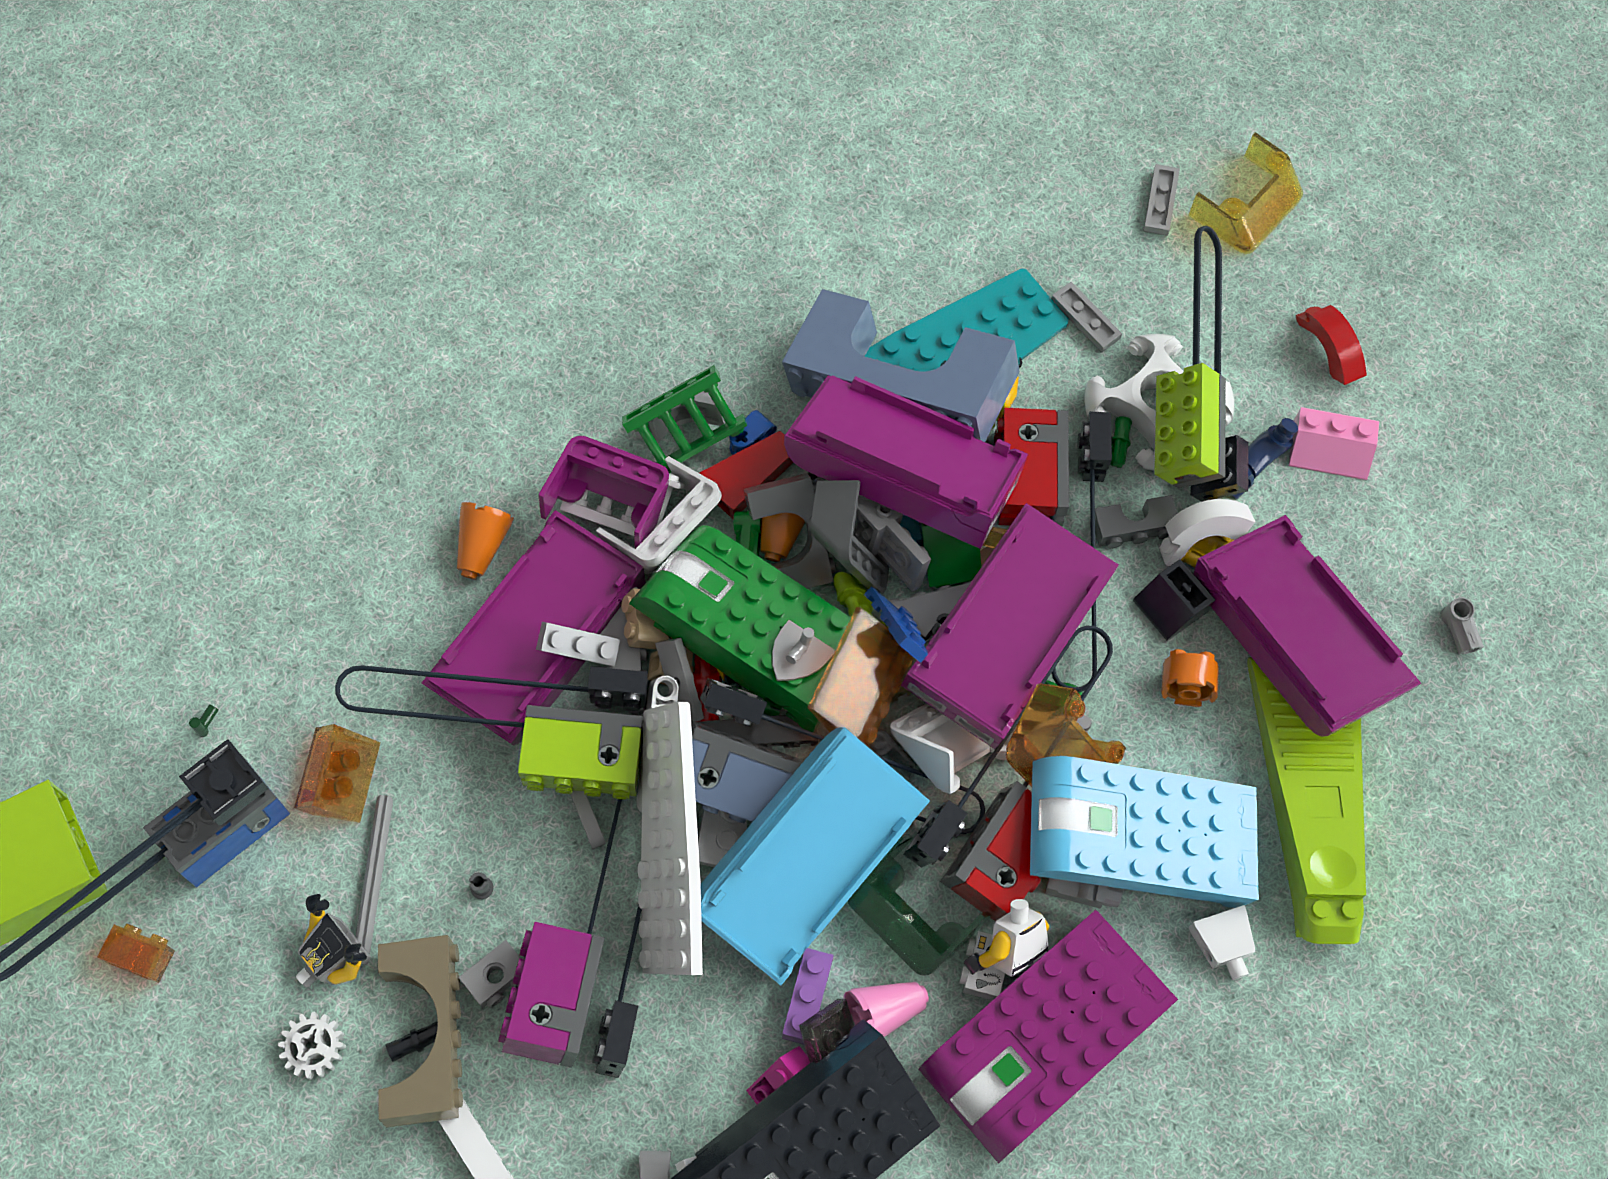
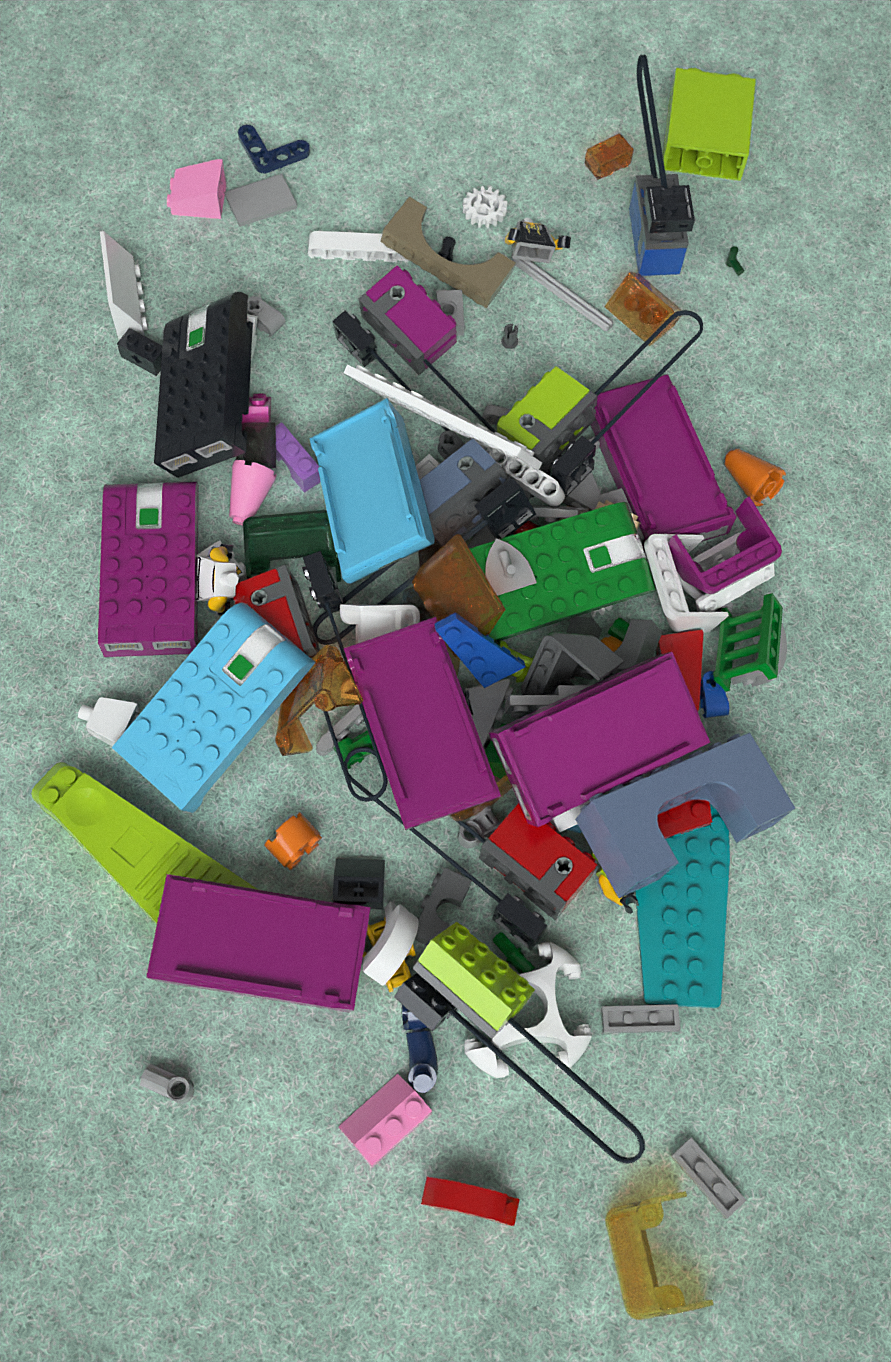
camera: 125 degrees right, 0 degrees up
plate [536,622,620,667] -> none

